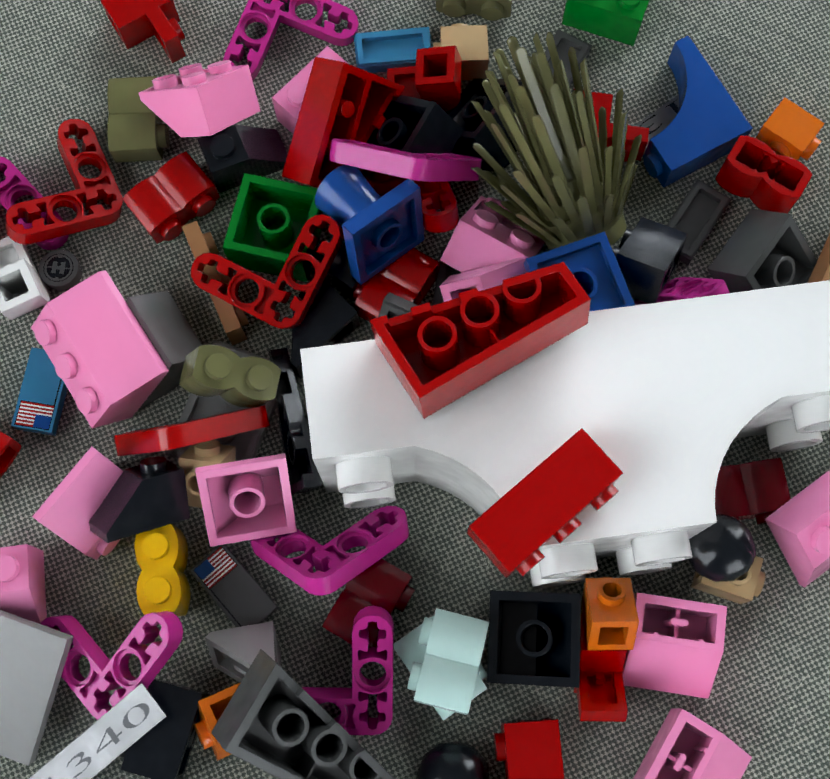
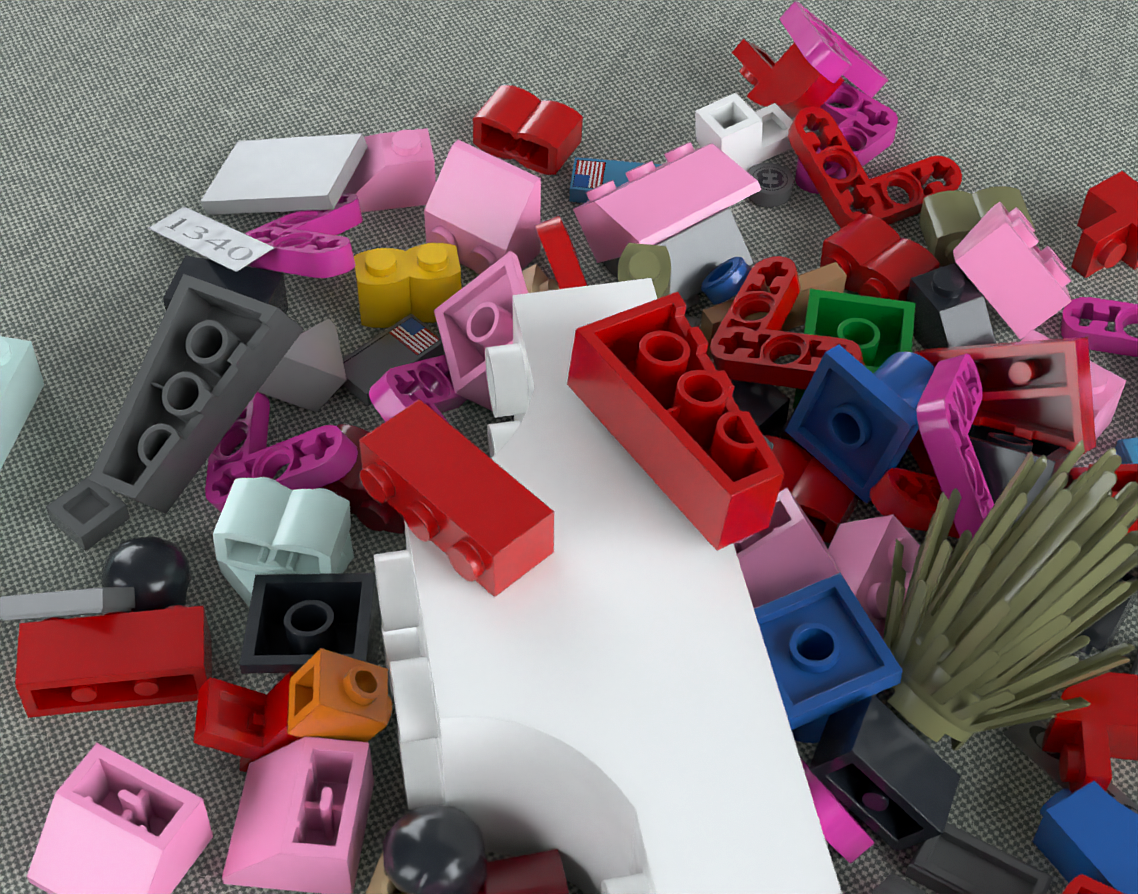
camera: 85 degrees right, 25 degrees down
black slope [89,456,190,543] -> none
none -> blue tile [701,257,751,305]

